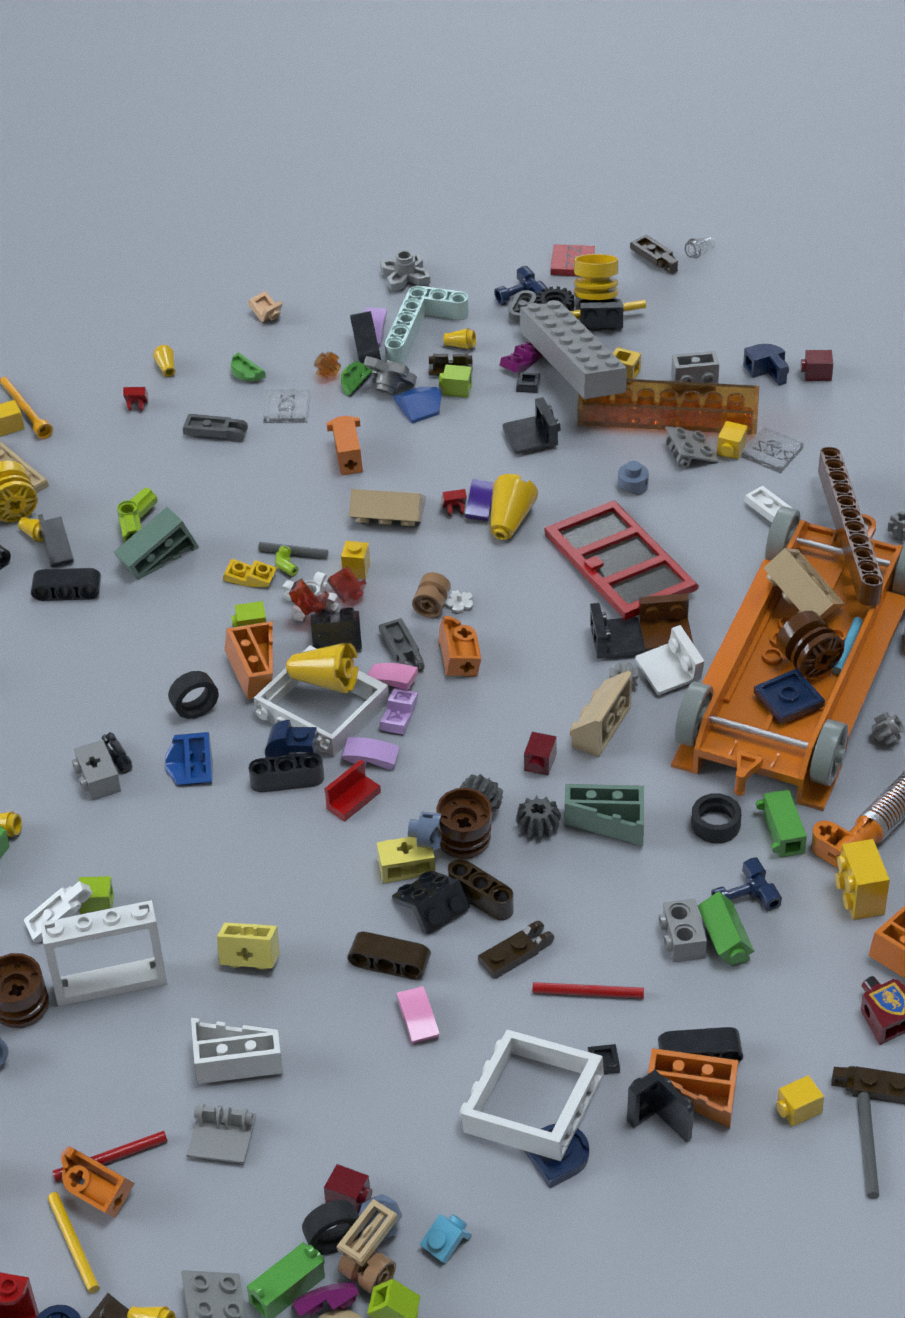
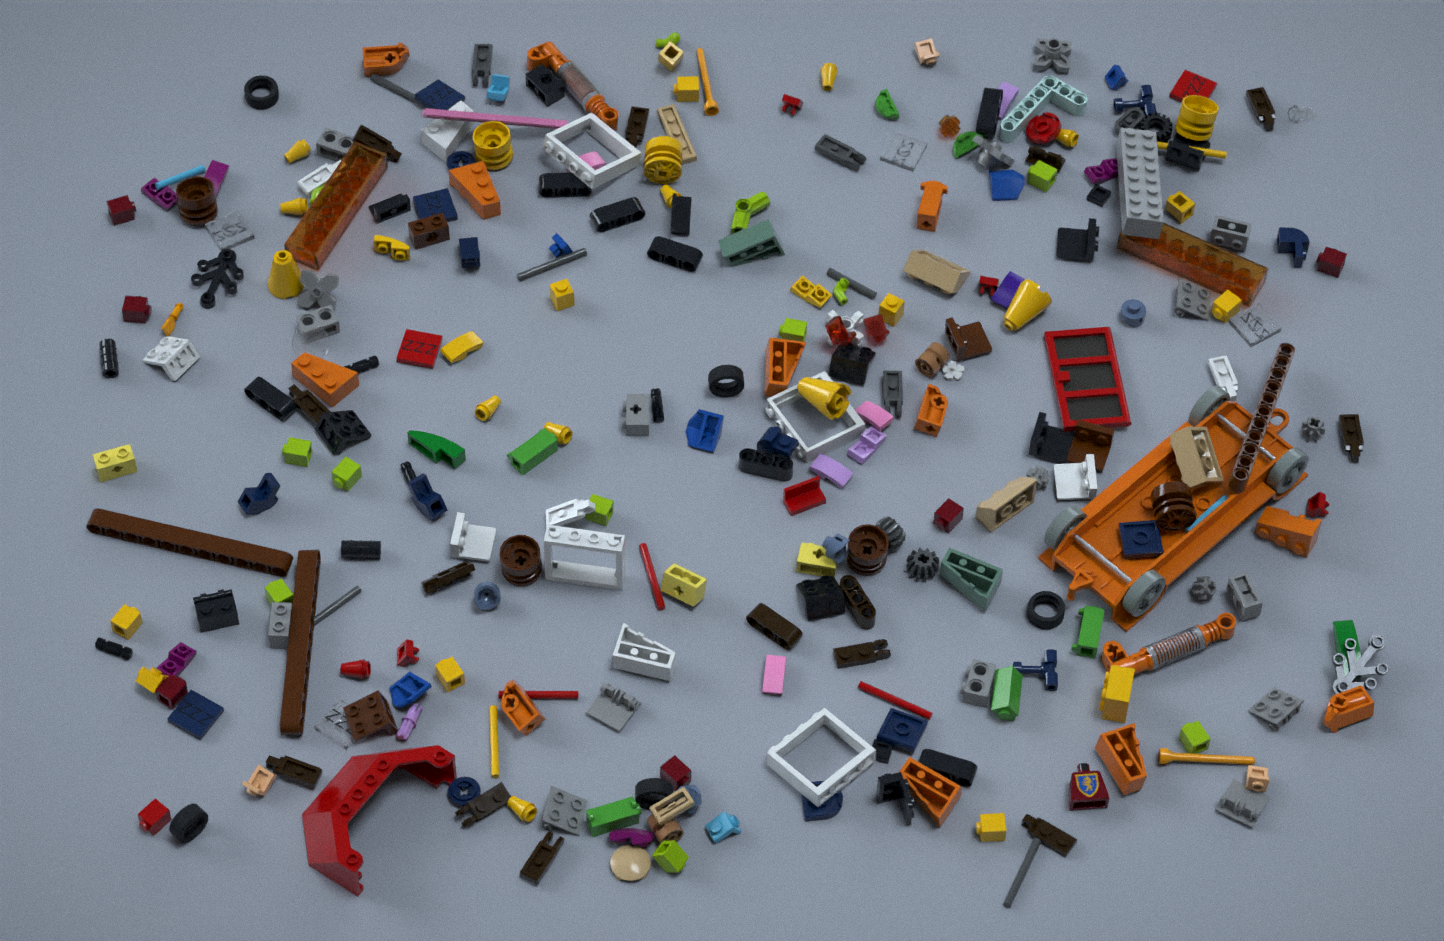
camera: 20 degrees right, 10 degrees up
none -> red bar [639,543,666,611]
none -> dark blue tile [876,708,928,753]
none -> reddish brown bracket [944,317,992,361]
none -> red tile [1026,112,1061,145]
none -> blue tile [1105,65,1129,90]

